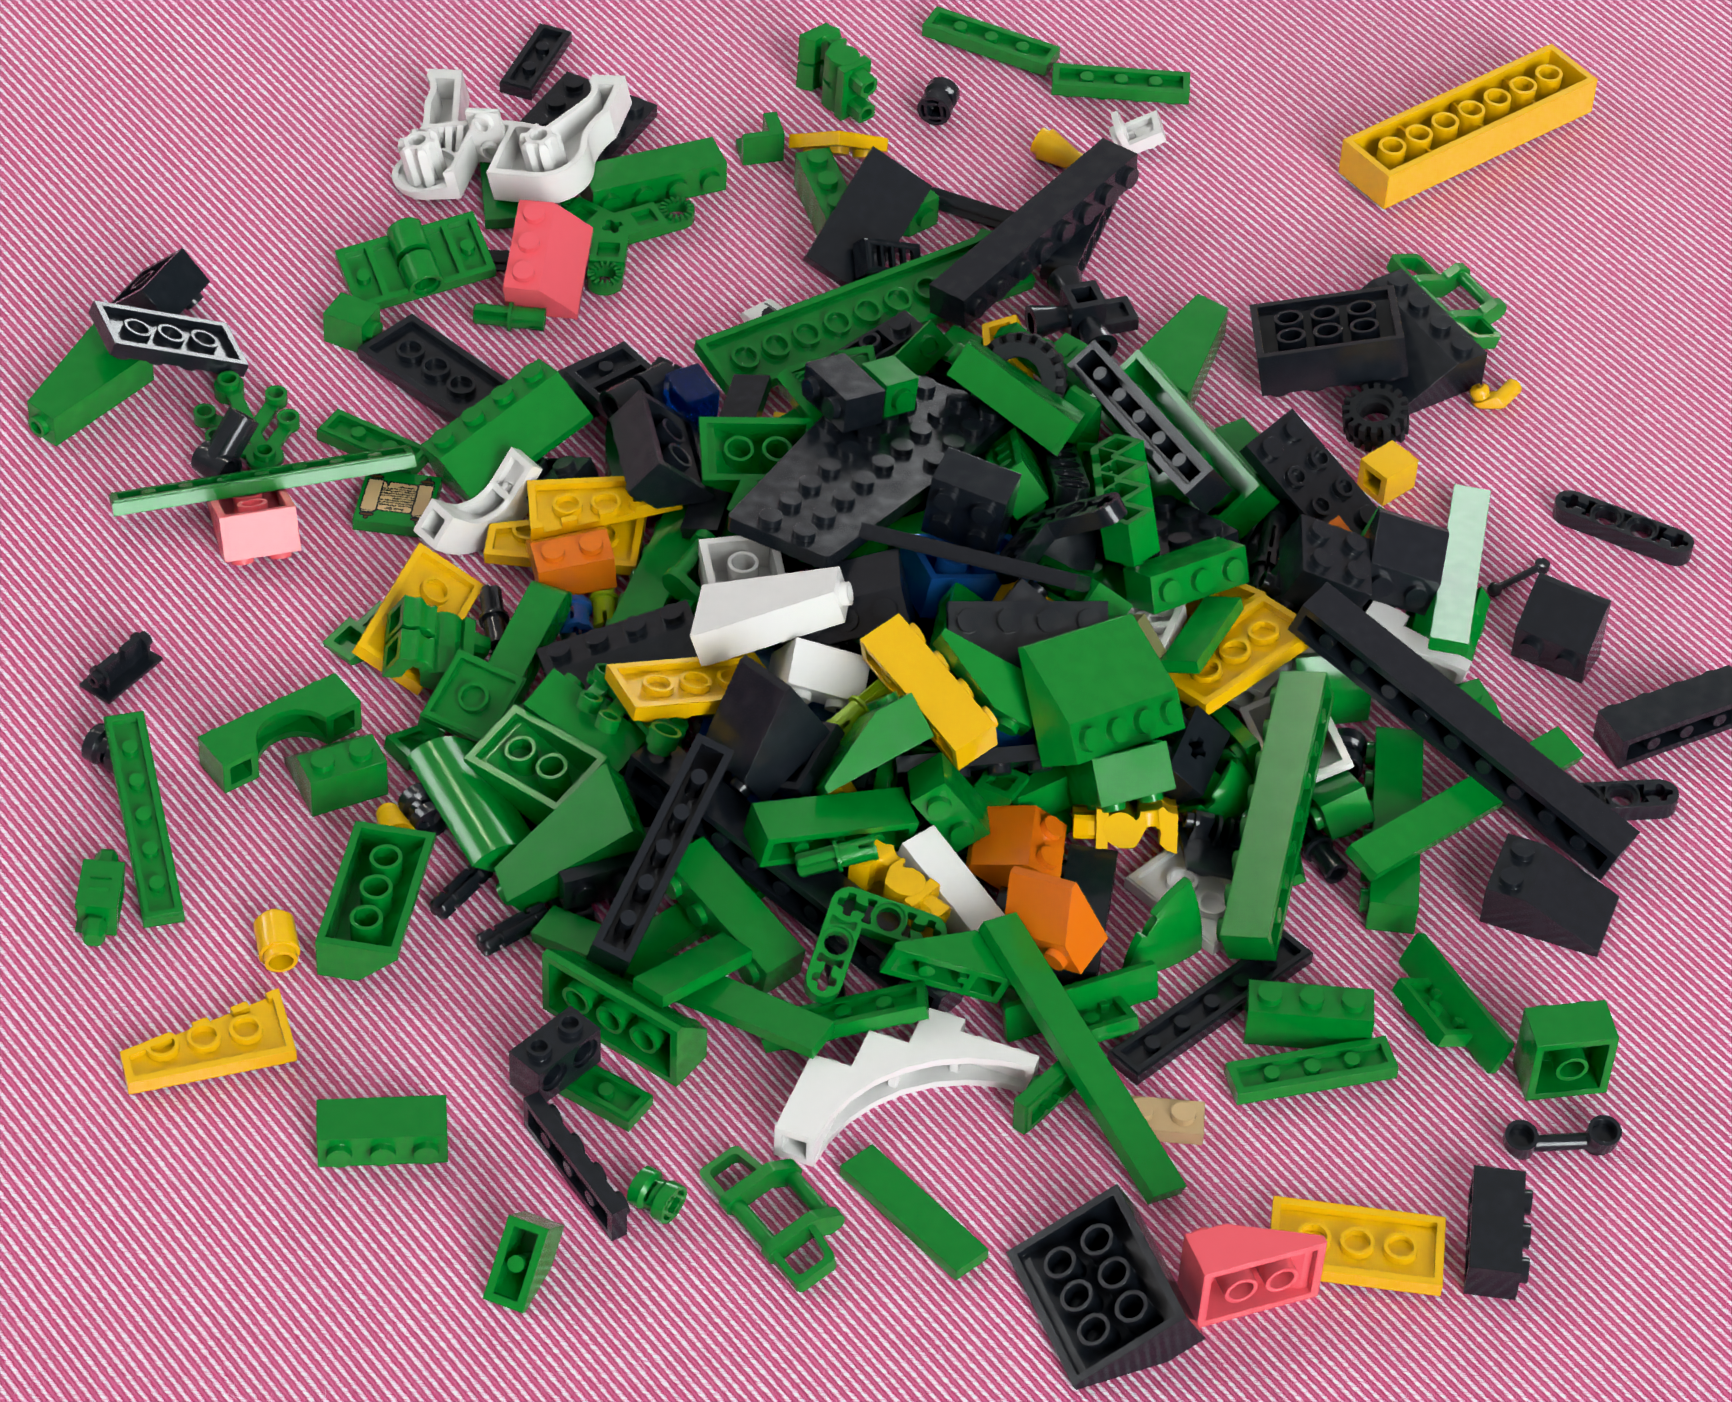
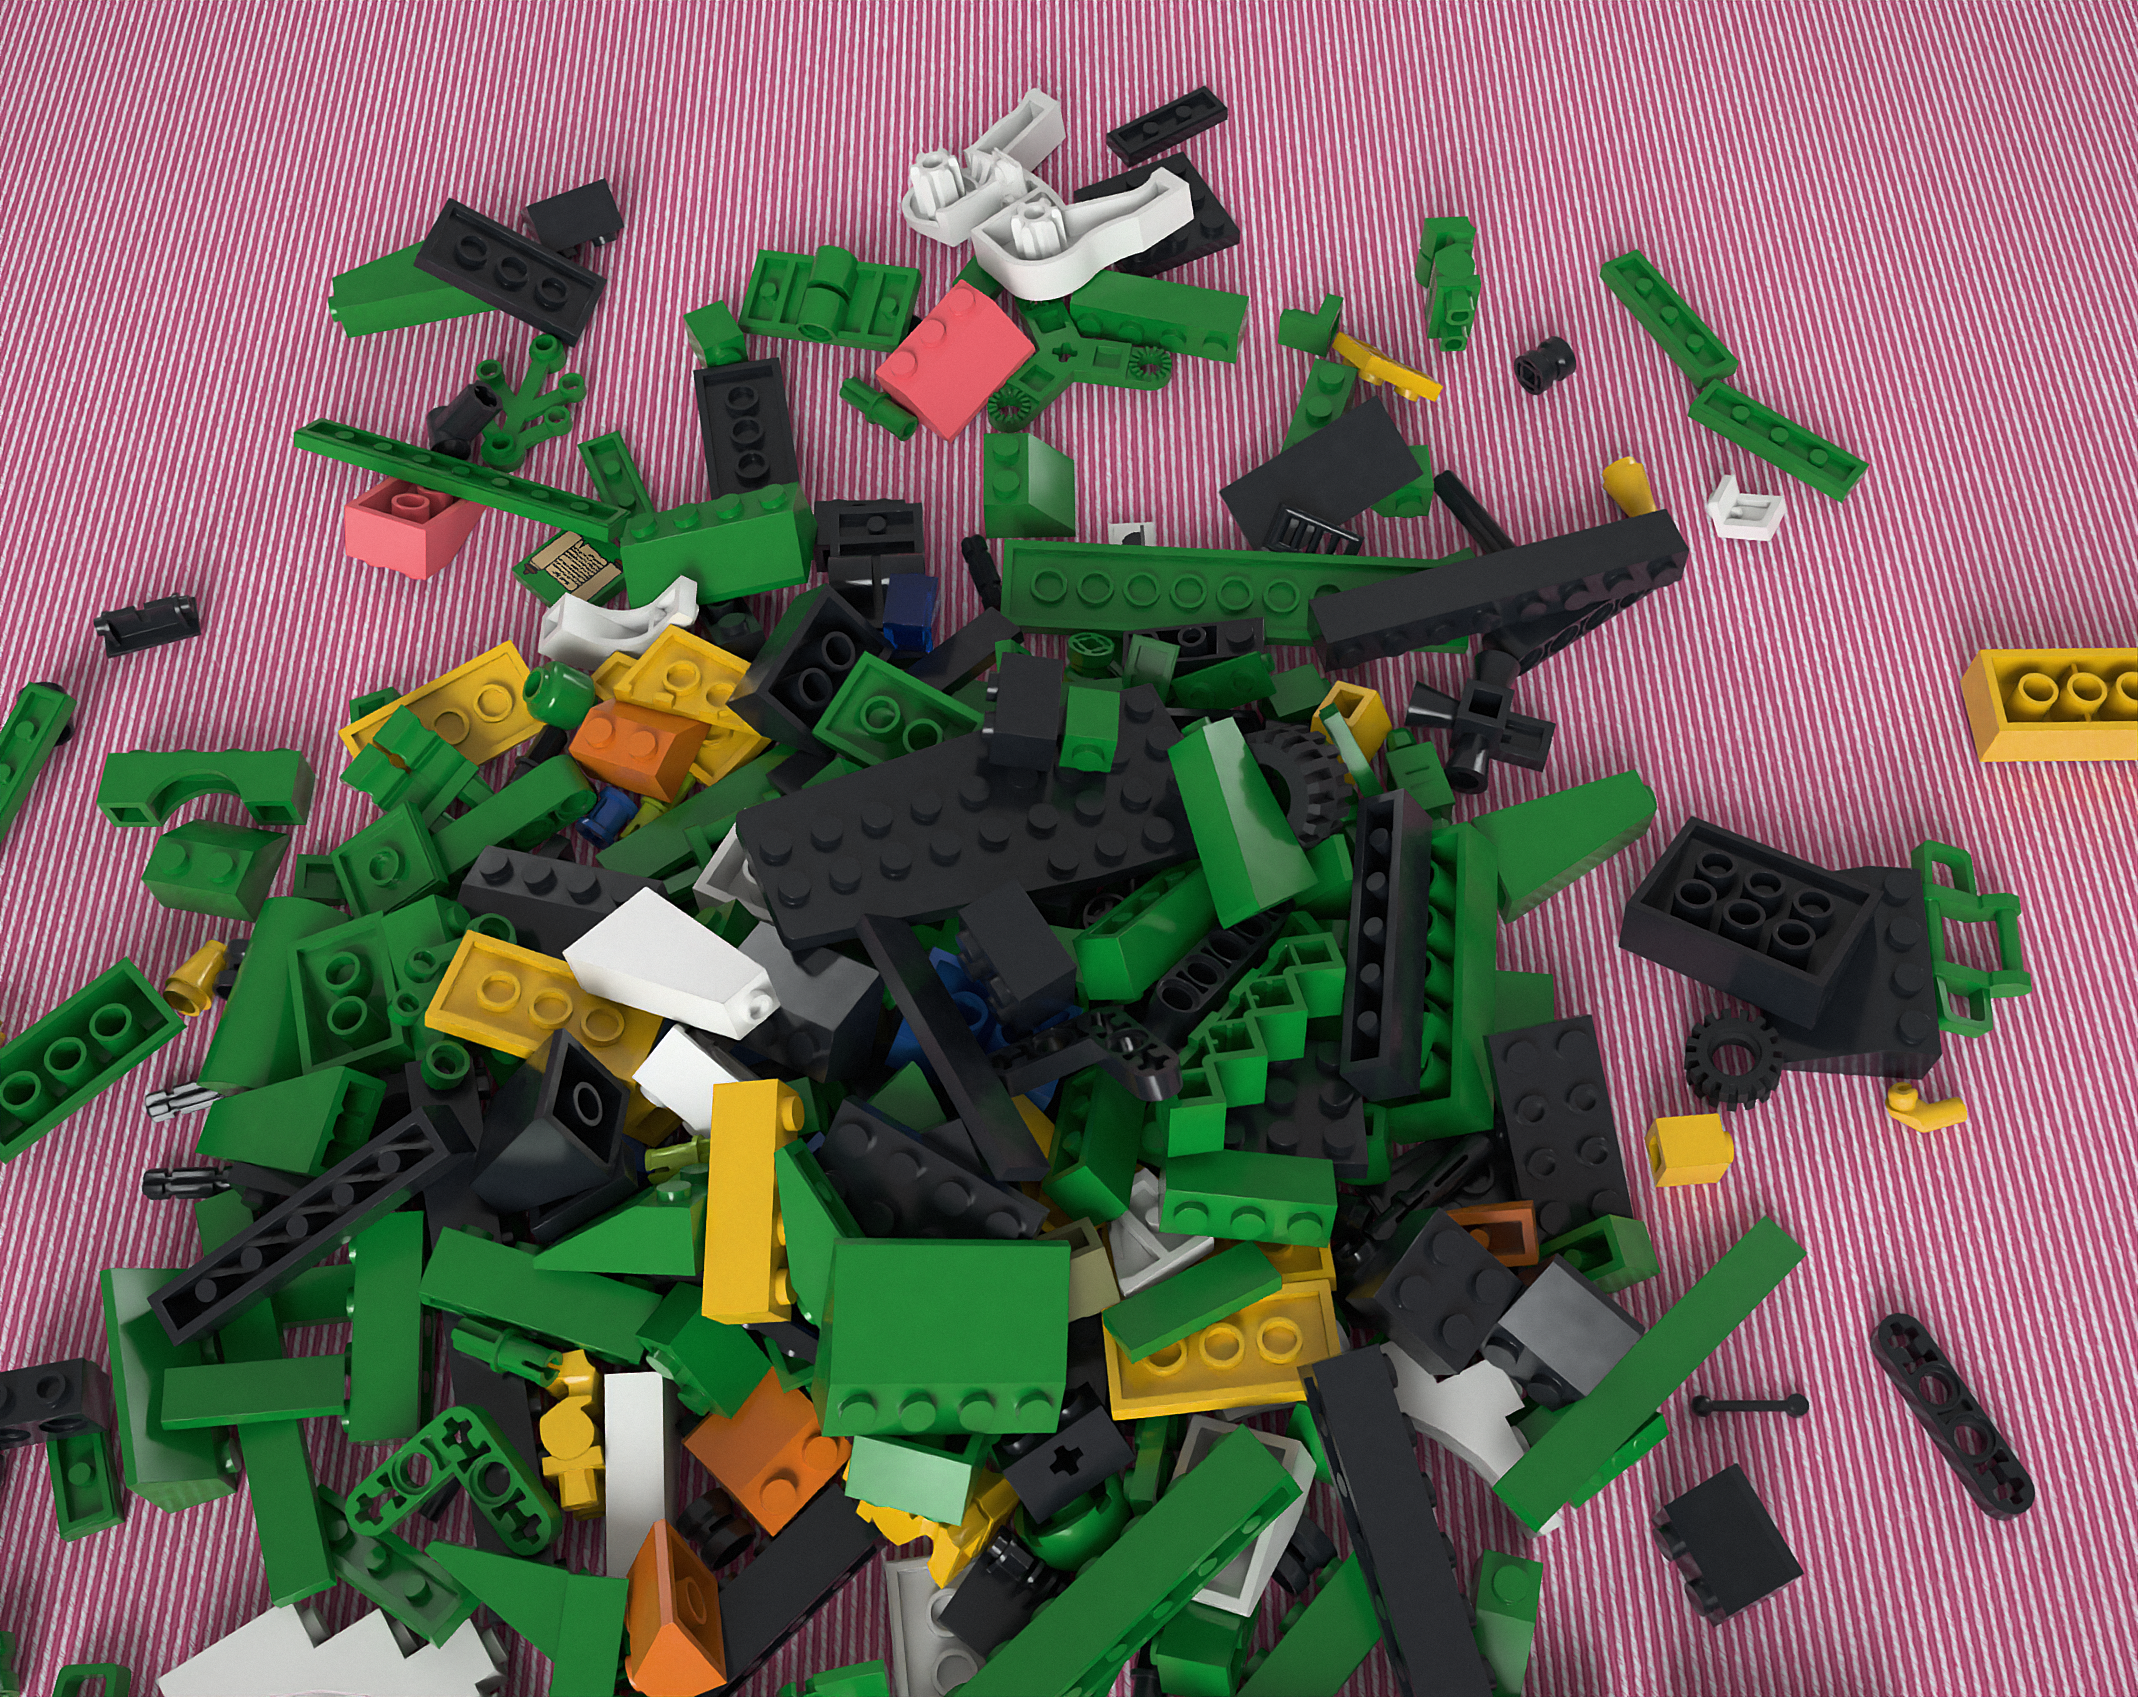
camera: 40 degrees right, 15 degrees up
none -> green head [522,661,598,731]
none -> green slope [983,433,1076,539]

